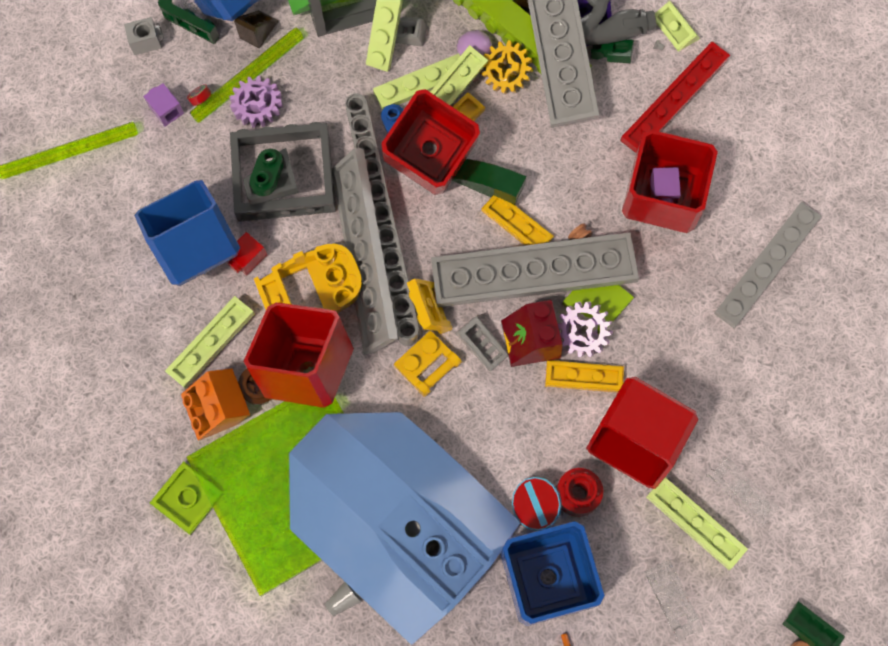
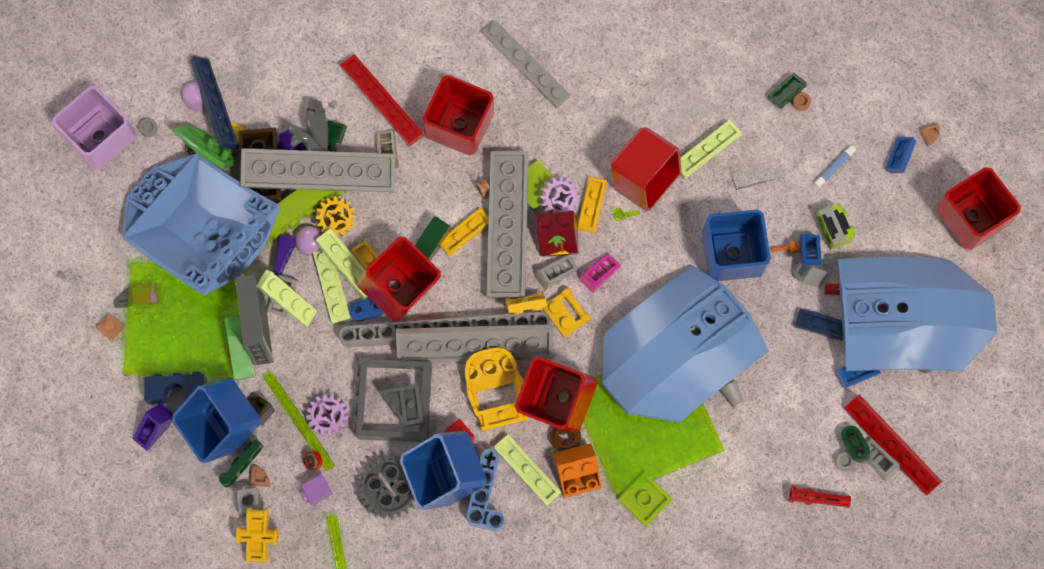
camera: 85 degrees left, 0 degrees up
dark green plate [249,149,284,197] -> none
red piece [512,477,562,531] -> none
red piece [556,468,603,517] -> none
medium lavender brick [650,168,681,204] -> none
yellowish green slope [655,1,700,52] -> none
none -> yellow axle [236,507,279,564]
none -> nougat tile [250,466,270,487]
none -> dark purple slope [273,235,295,277]
none -> dark grey gear [357,455,415,520]
none -> dark tan slope [376,130,399,168]
none -> medium blue beam [467,449,504,532]
none -> dark pink slope [580,253,621,293]
none -> clear neon green hand [612,208,640,222]

